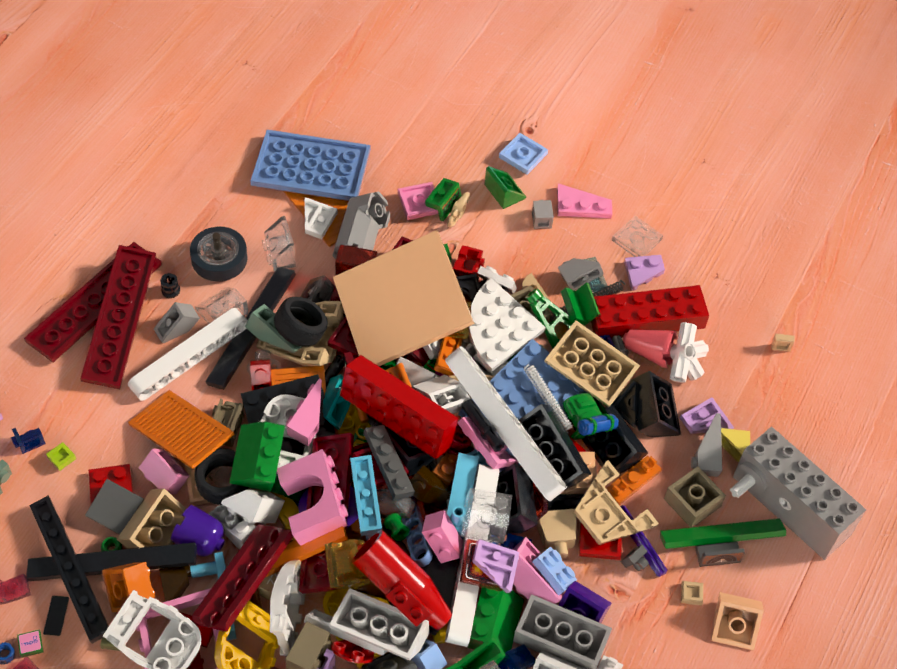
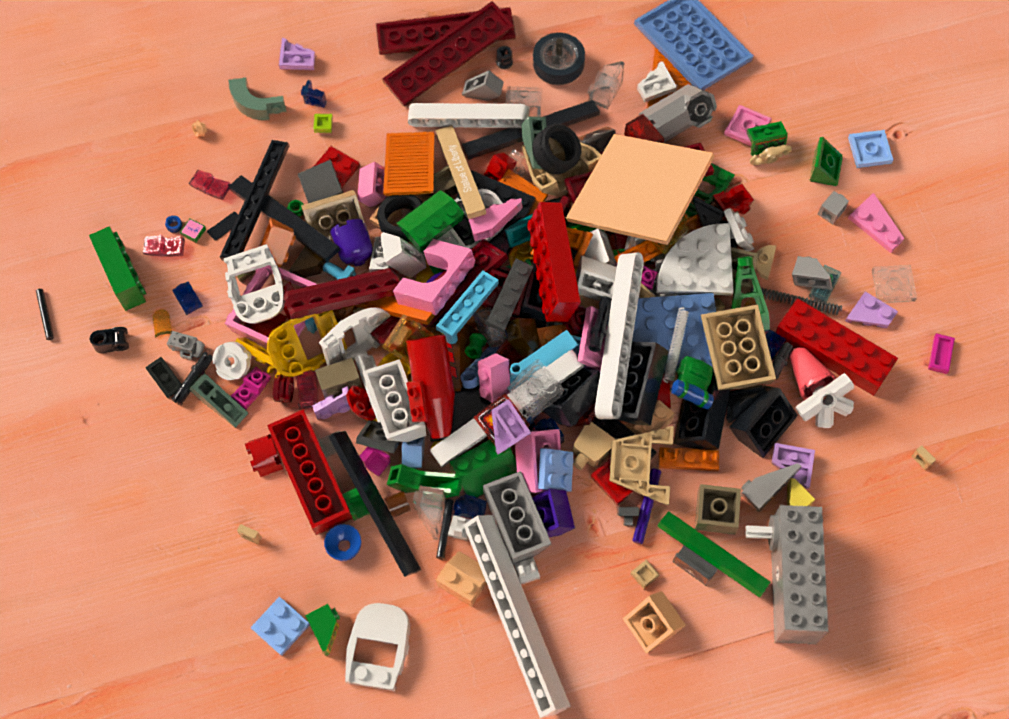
camera: 50 degrees right, 10 degrees up
green panel [560,282,600,326] -> none
none -> tan tile [436,125,487,219]
none -> dark pink tile [928,333,955,374]

